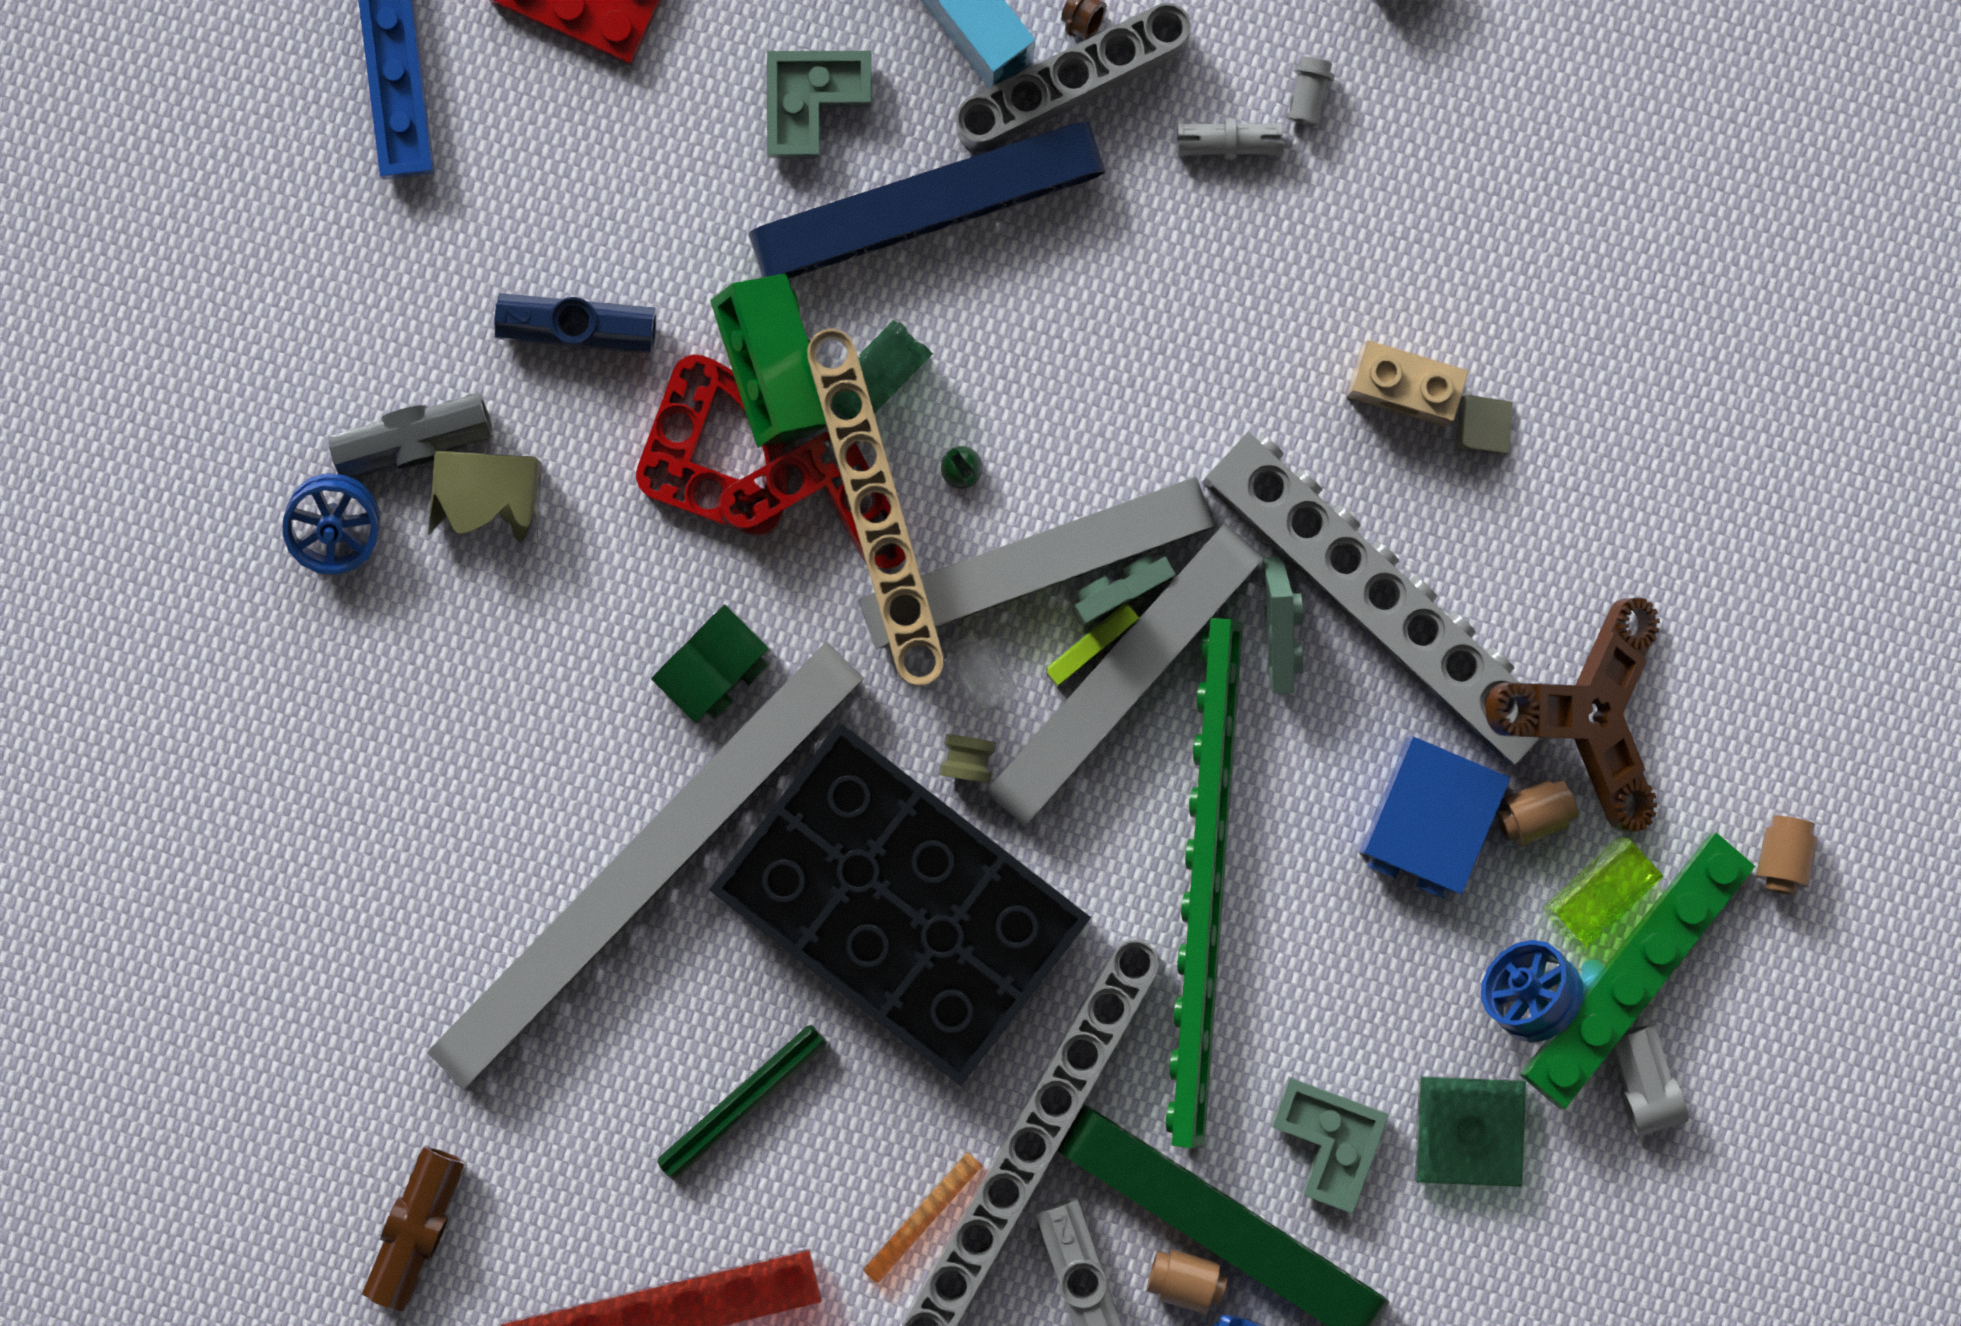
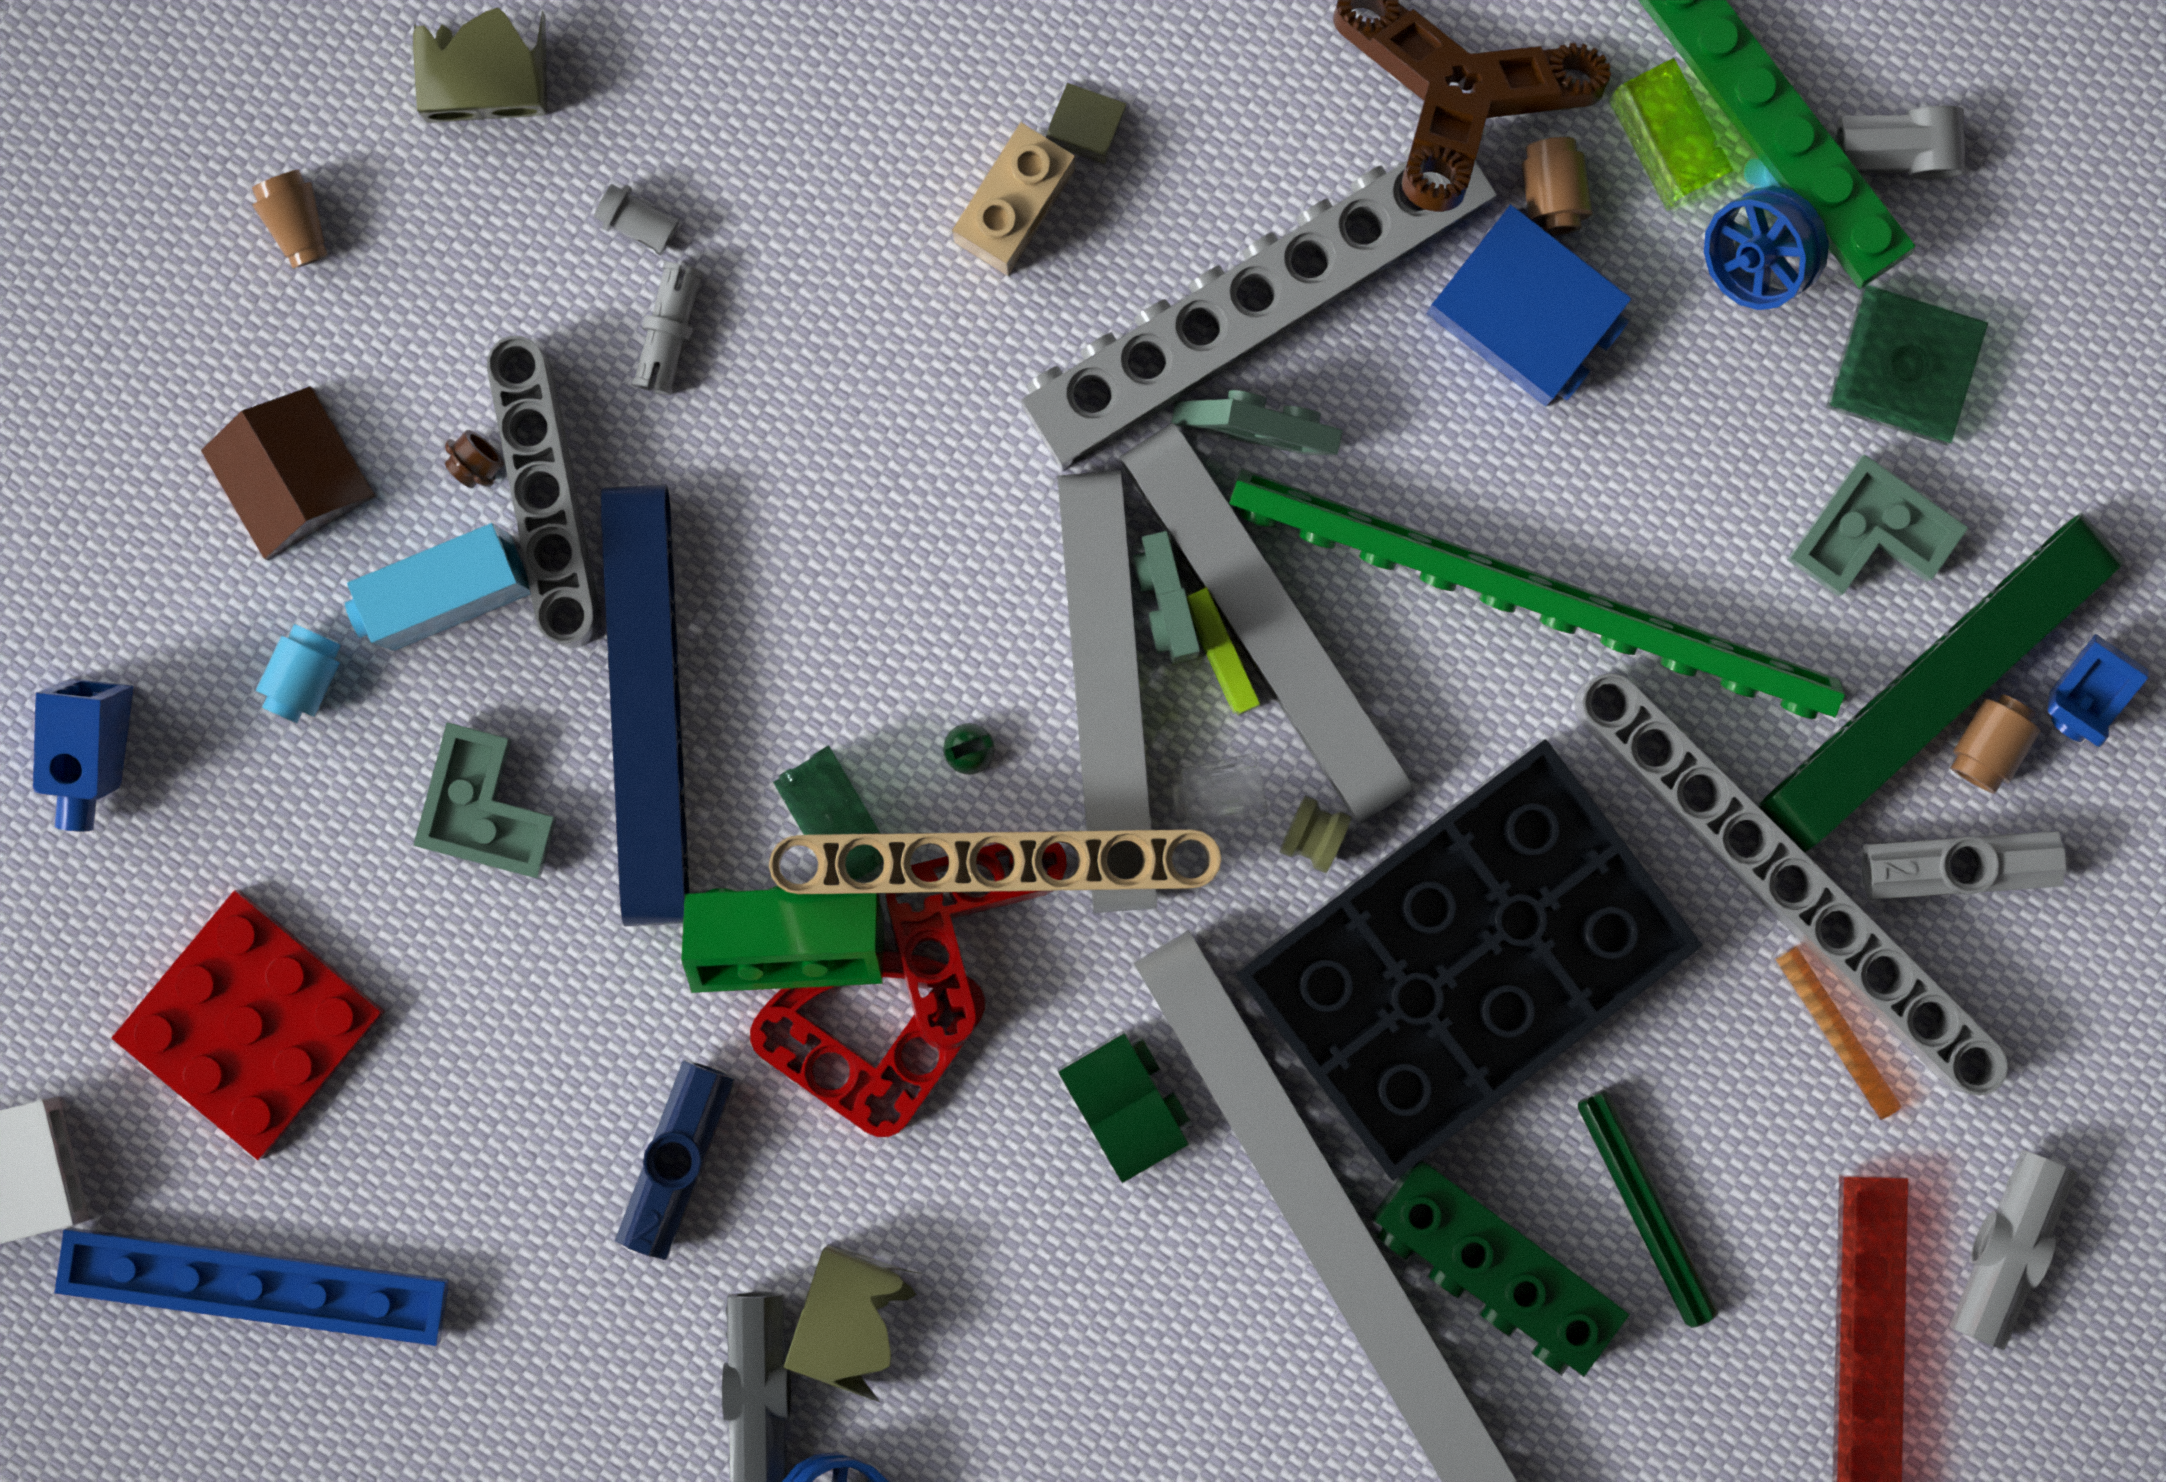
camera: 70 degrees left, 0 degrees up
none -> dark green brick [1371,1160,1630,1377]

